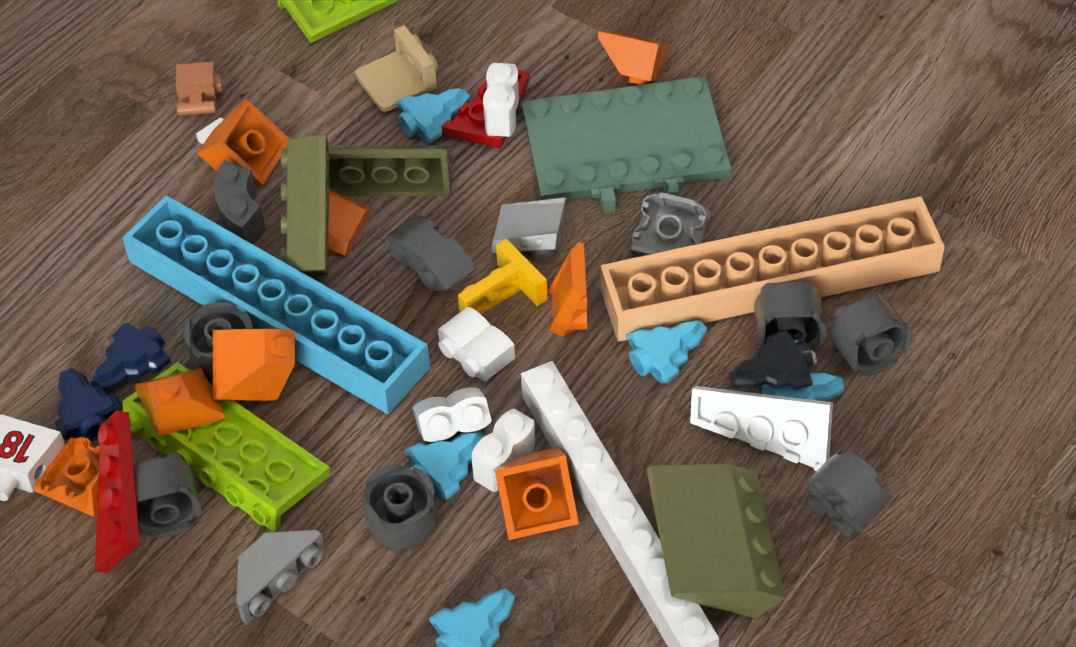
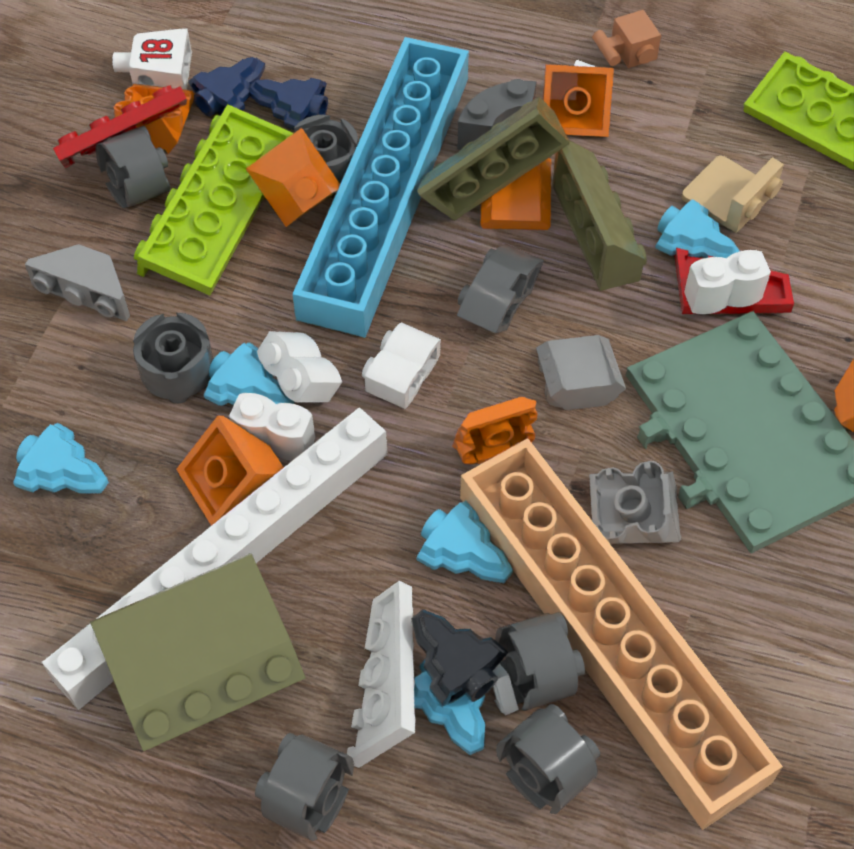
camera: 70 degrees right, 5 degrees up
orange slope [135,368,225,437] -> none
yellow bracket [458,238,548,315] -> none

